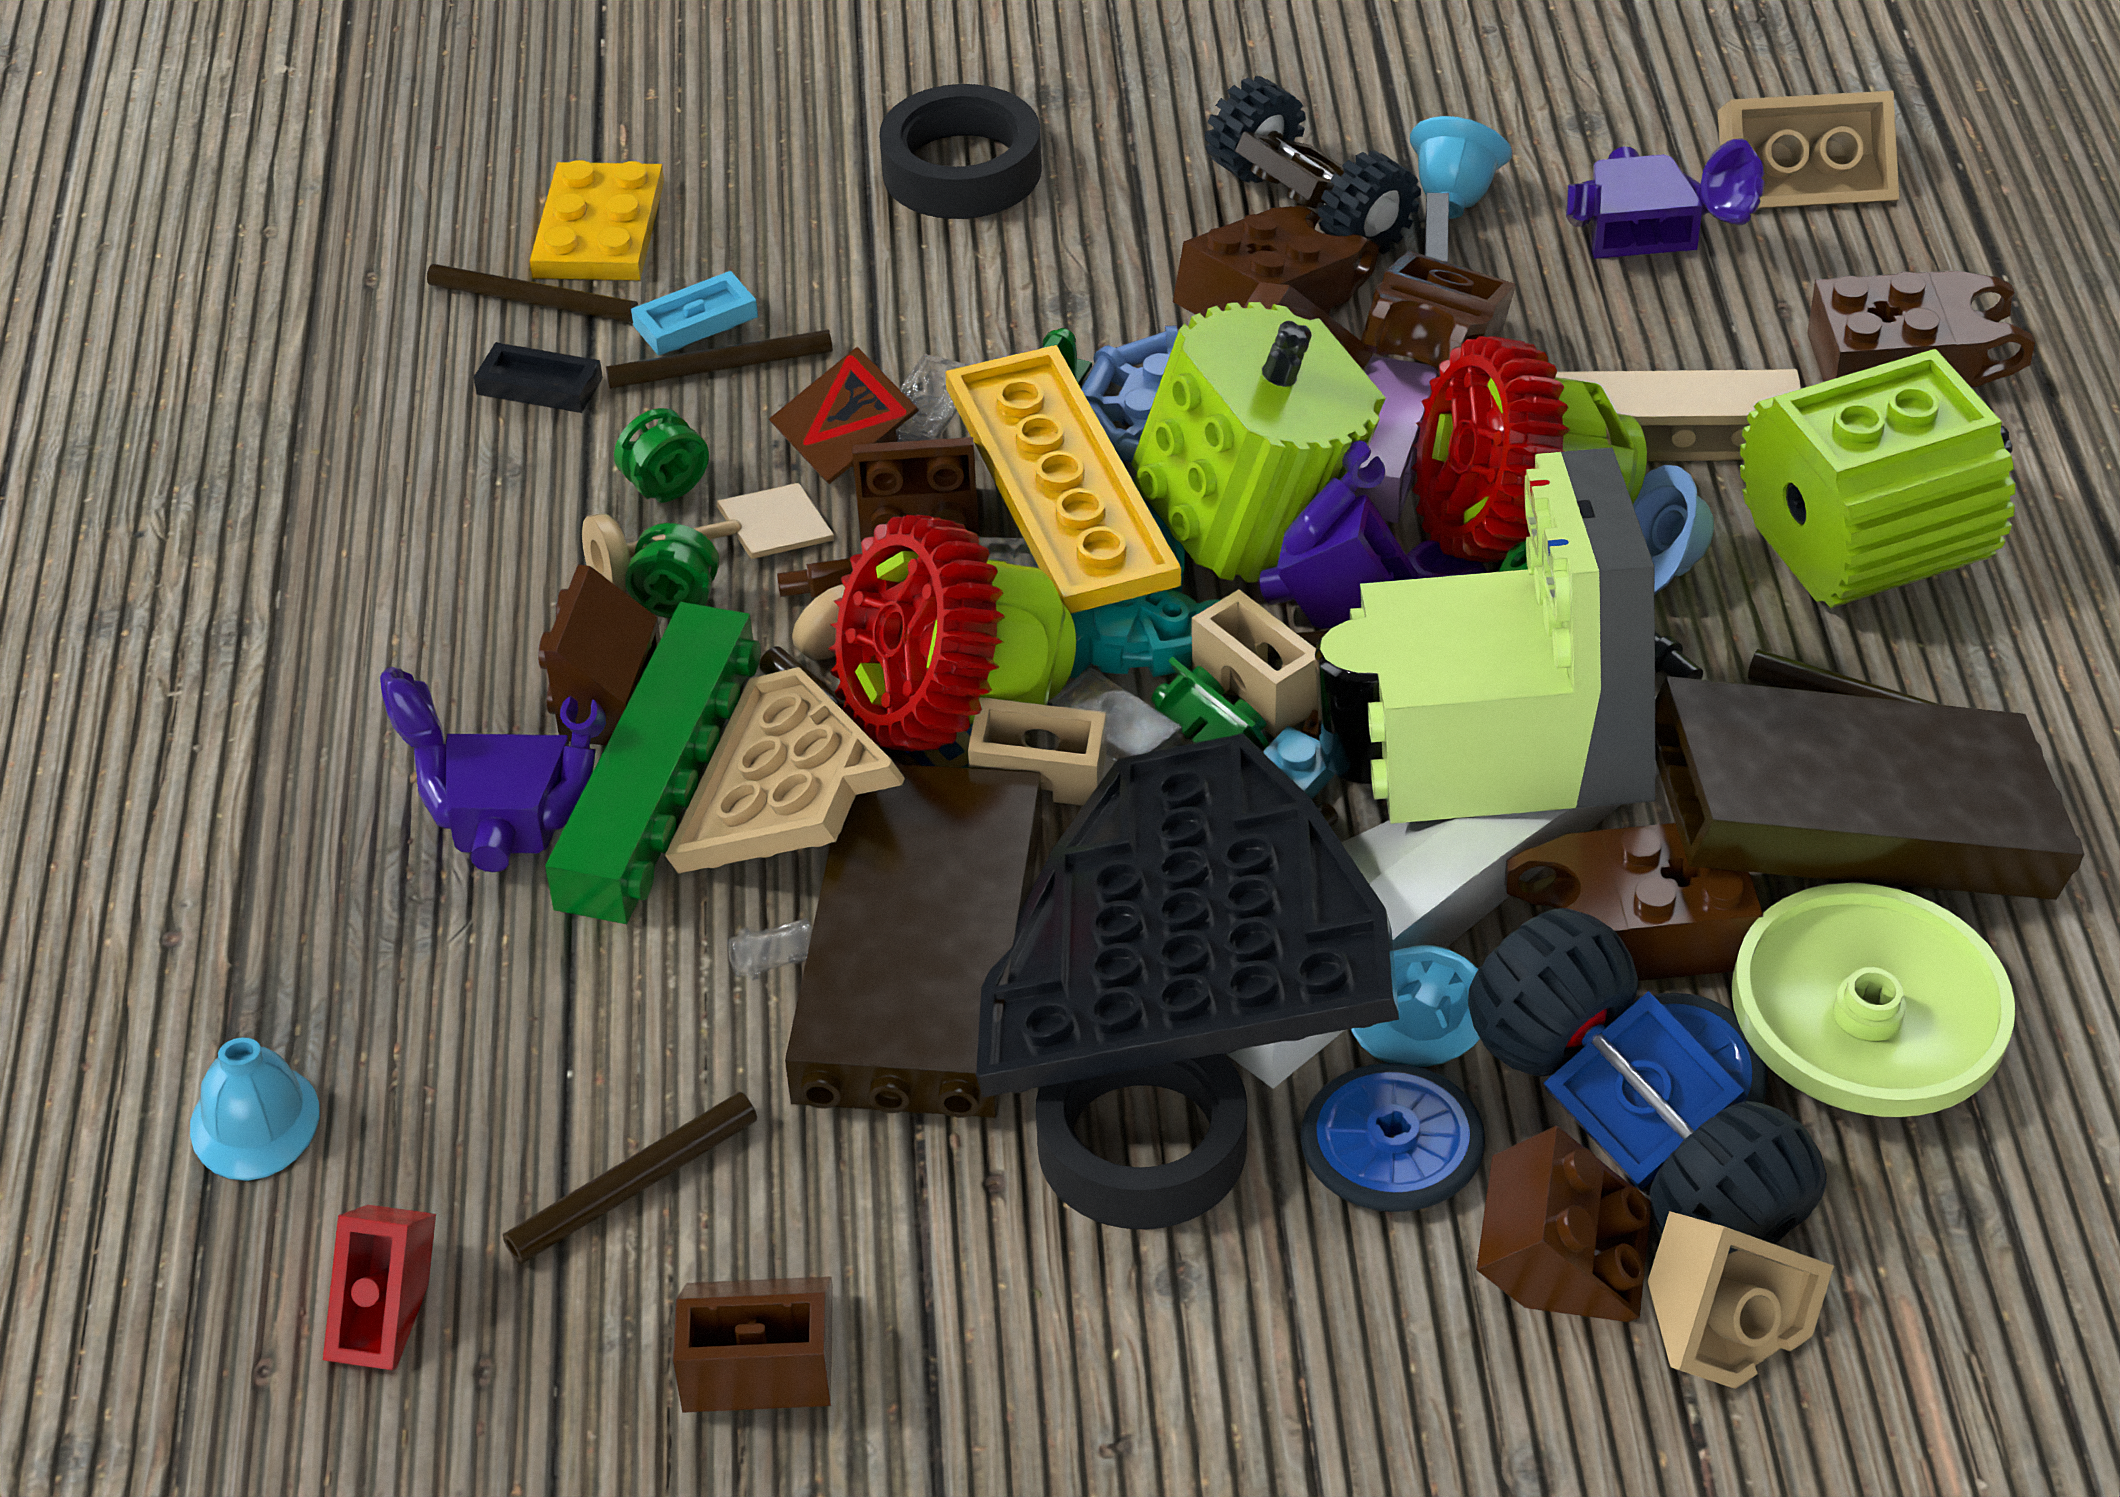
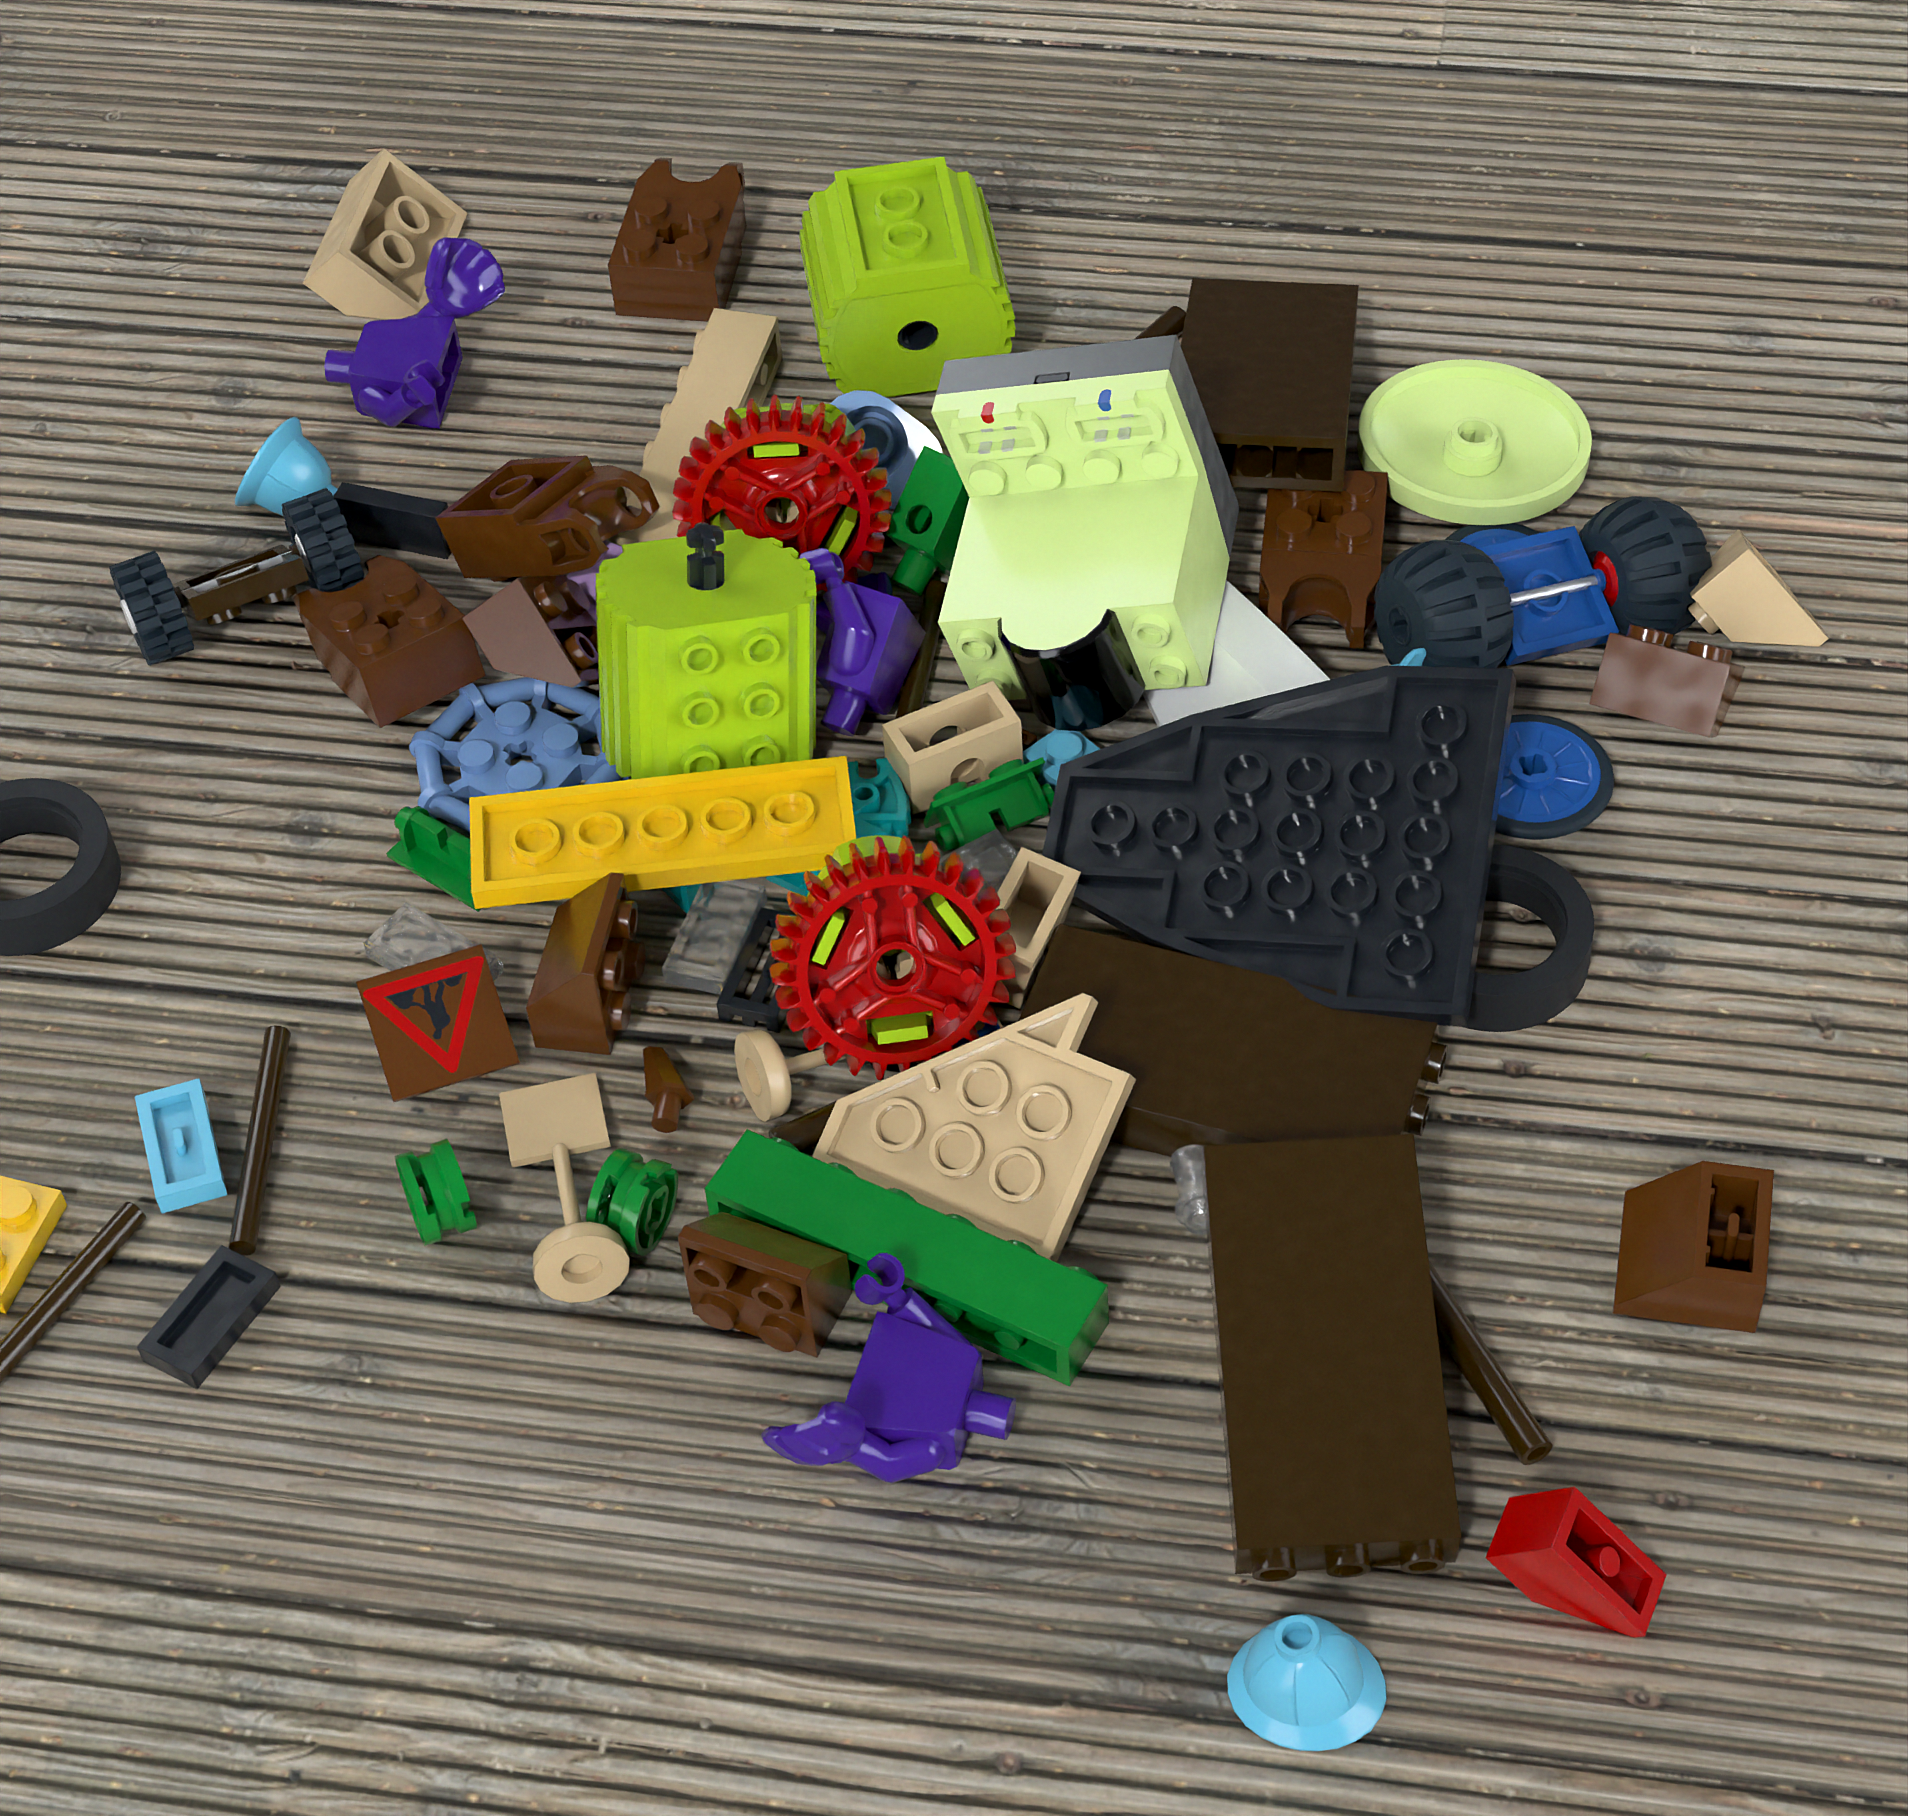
camera: 75 degrees left, 5 degrees up
none -> dark brown brick [1202,1134,1461,1582]

